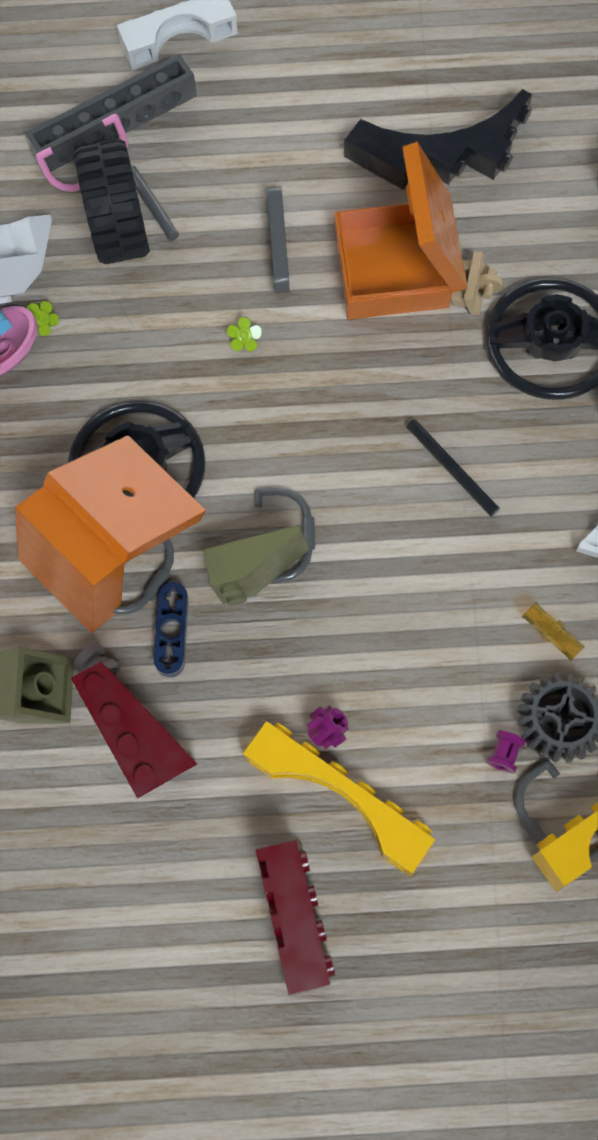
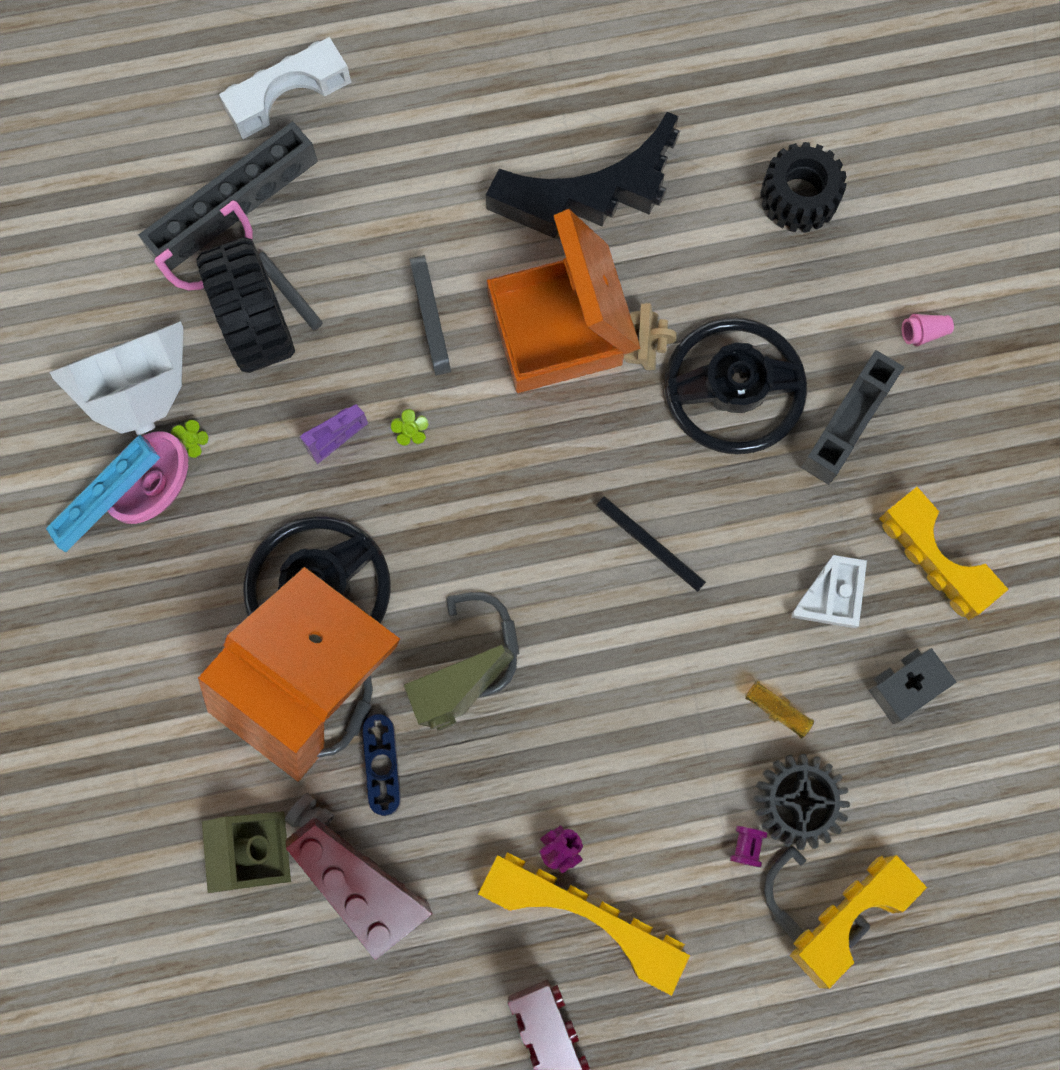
camera: 10 degrees left, 5 degrees up
none -> medium lavender wing [300,404,368,464]

